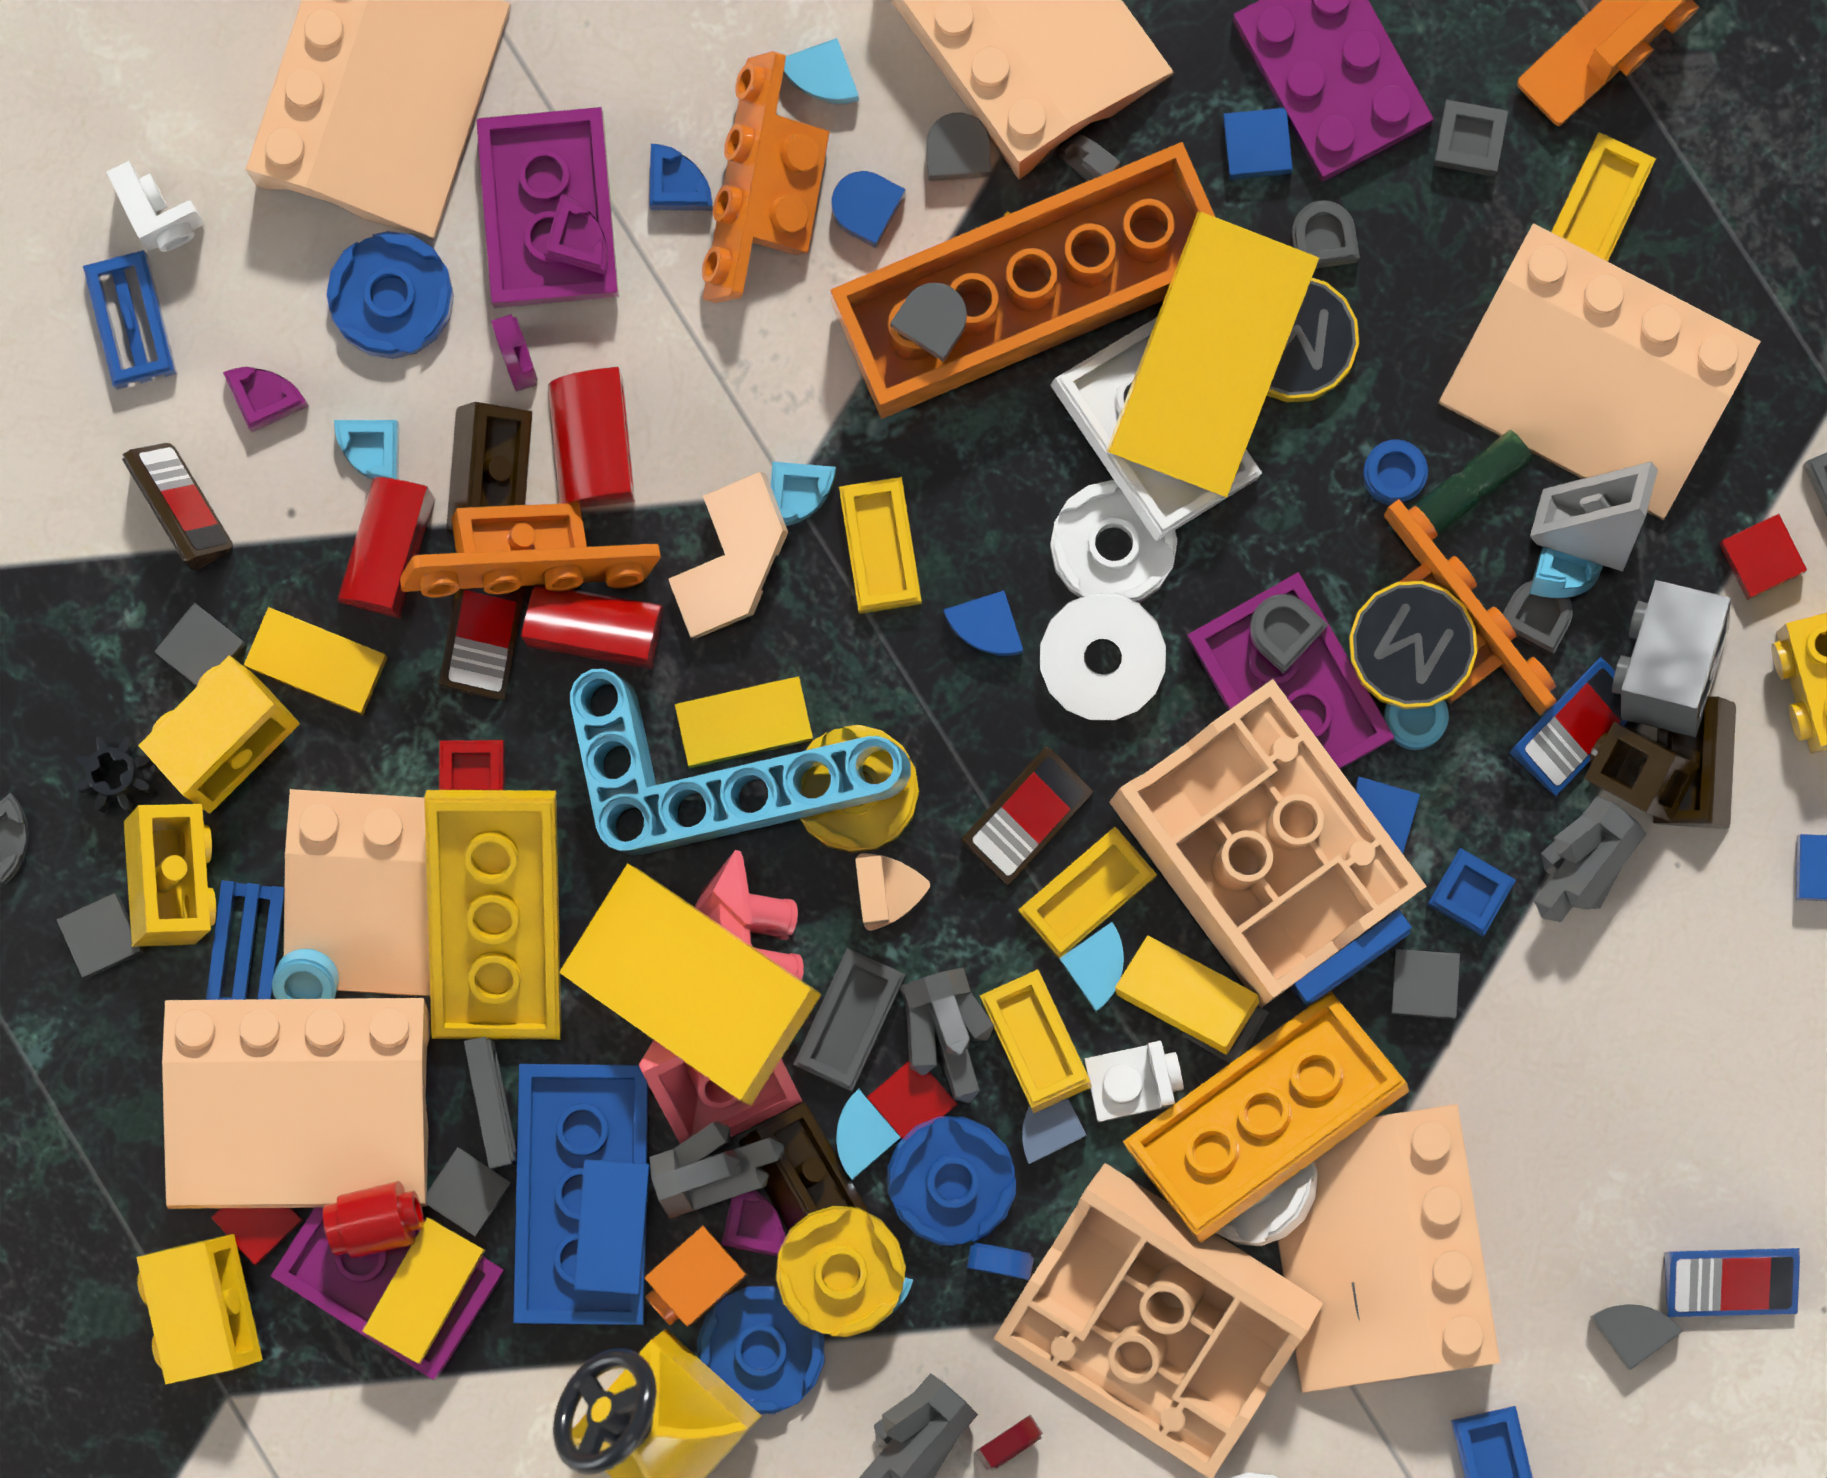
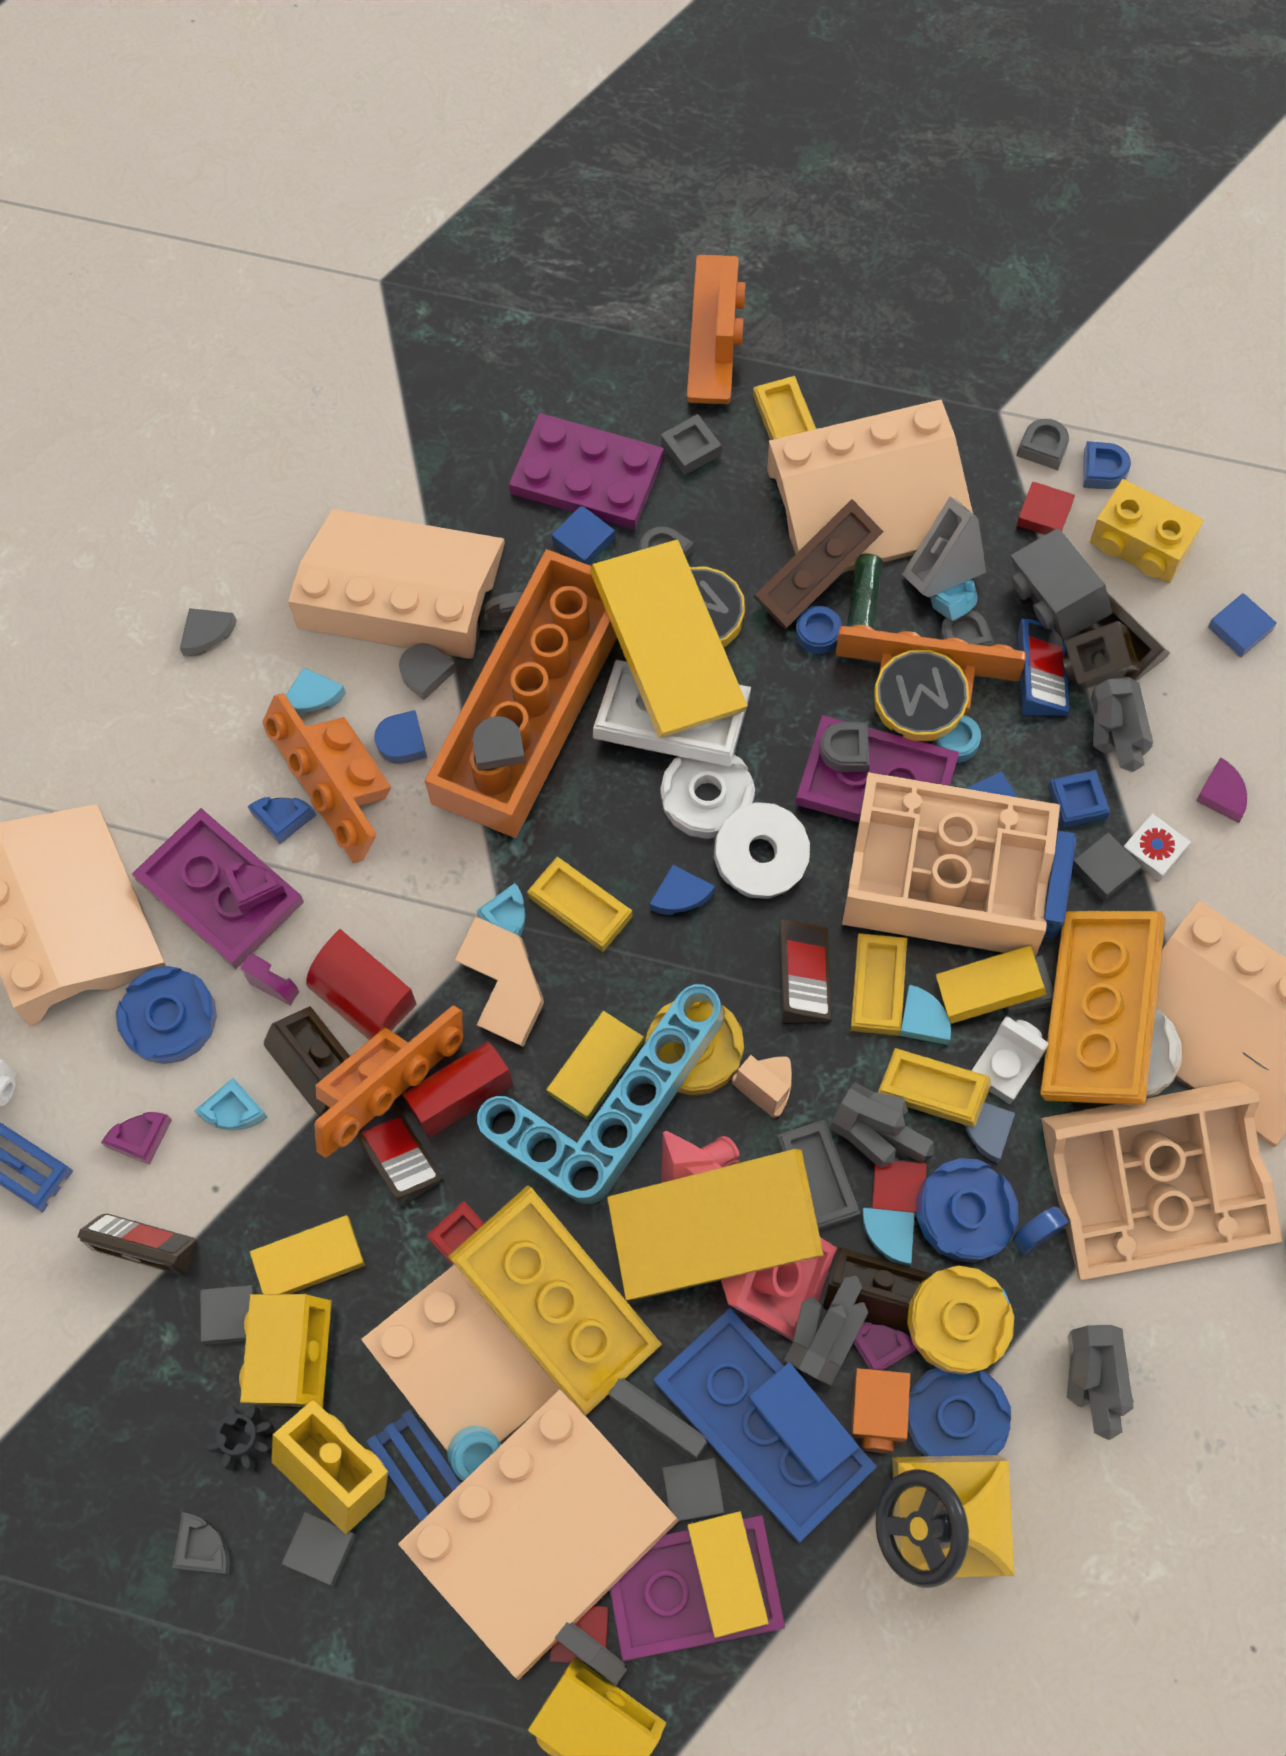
camera: 45 degrees left, 15 degrees down
red brick [323,1181,424,1259] -> none
red brick [337,477,435,619] -> none
dark red tile [974,1414,1043,1471] -> none
none -> dark grey tile [555,1622,627,1686]
none -> reddish brown plate [753,499,884,629]
none -> white tile [1123,813,1191,882]
none -> magenta tile [1196,757,1247,823]

